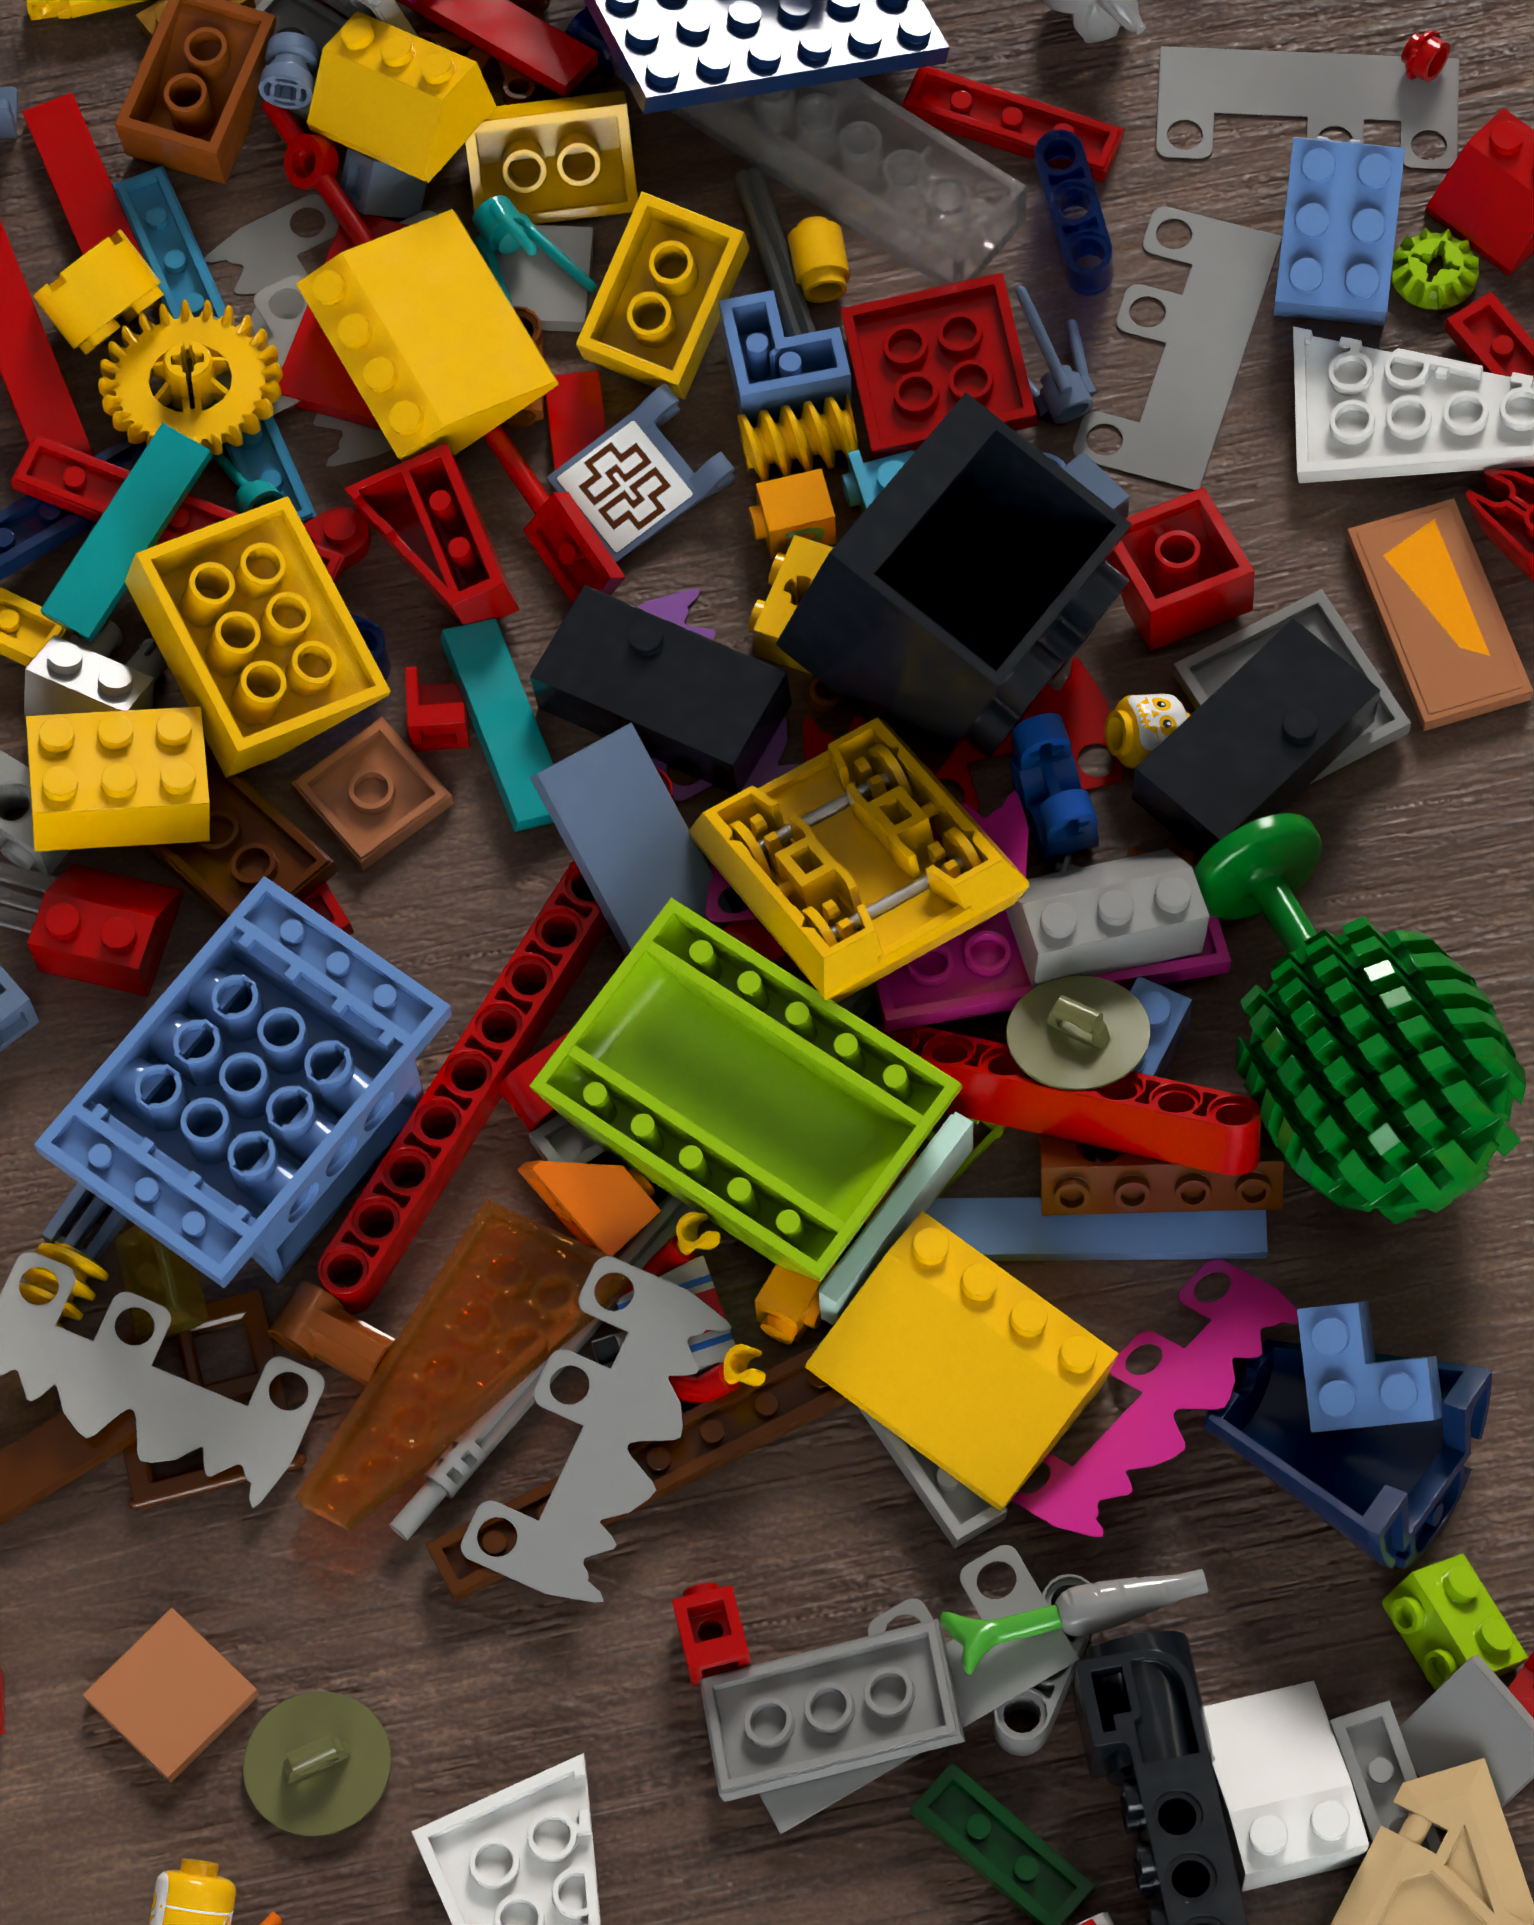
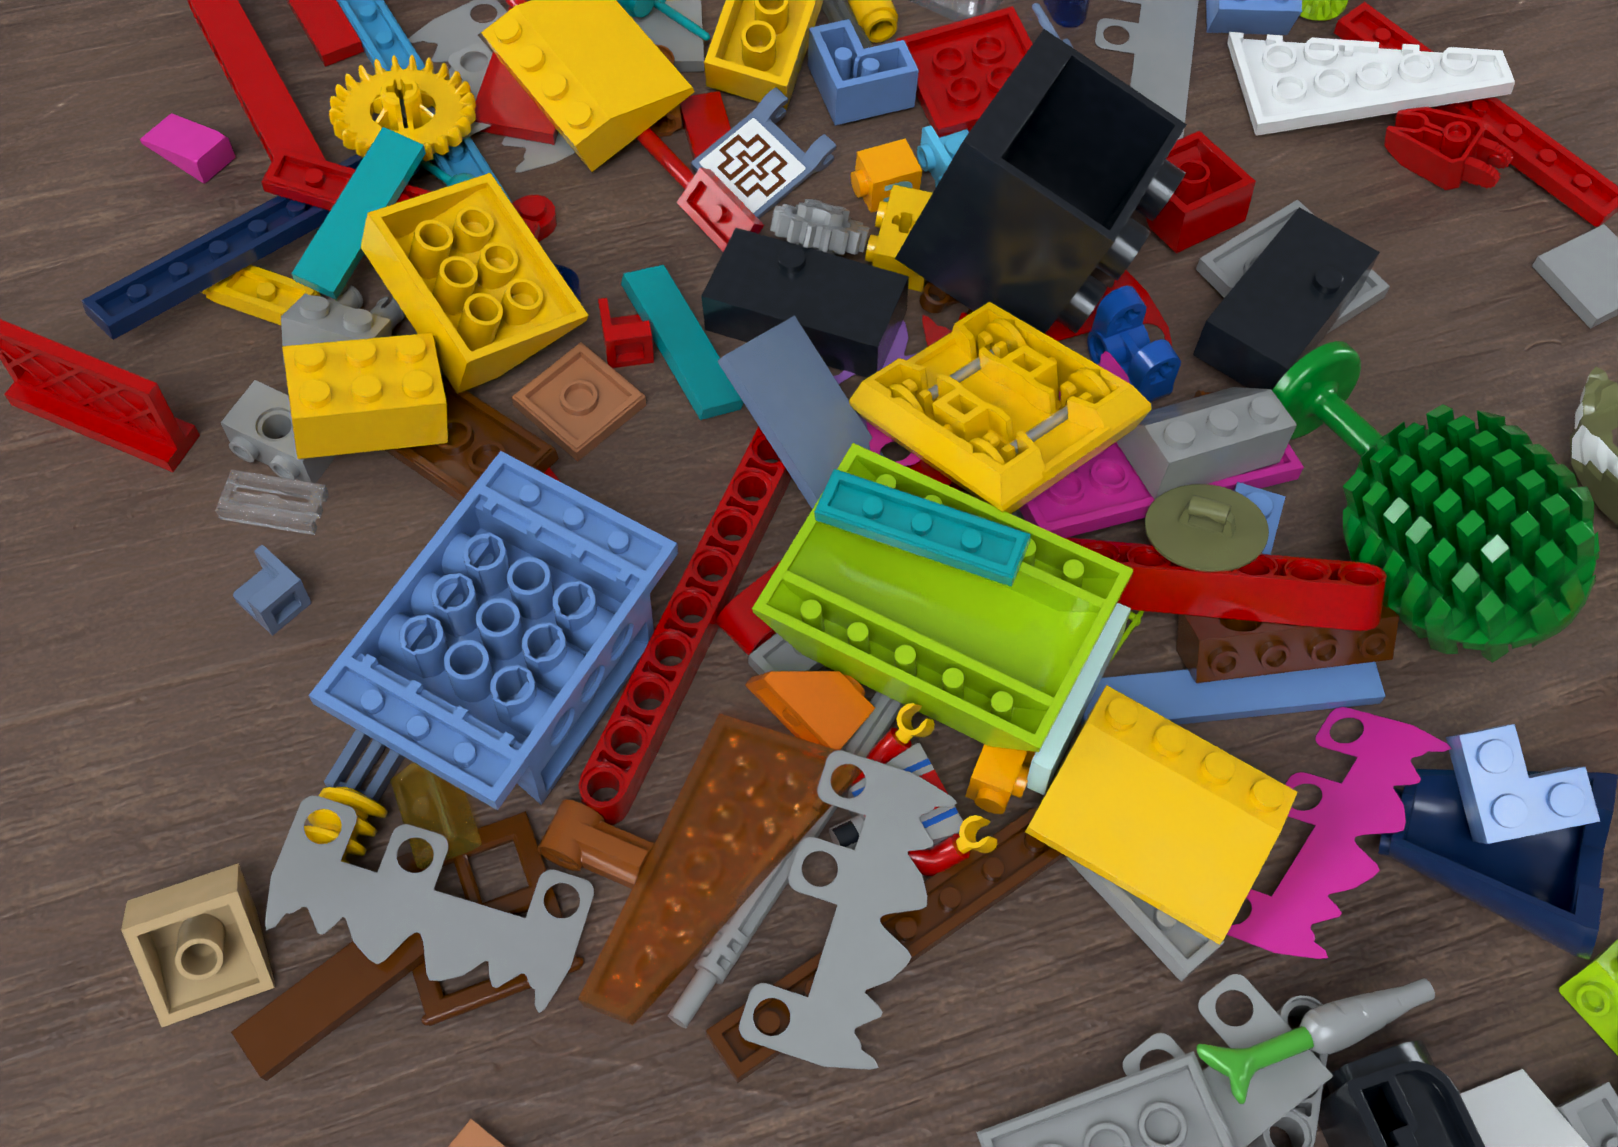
camera: 15 degrees left, 5 degrees down
red slope [27,864,184,997] -> none
yellow brick [33,229,164,355] -> none
red wedge [344,443,520,626] -> none
red brick [672,1582,751,1686] -> none
yellow piece [737,394,858,482] -> none
head [1105,693,1190,769] -> none
nougat tile [1346,498,1533,731] -> none
none -> light grey gear [770,199,869,255]
none -> teal tile [814,469,1031,587]

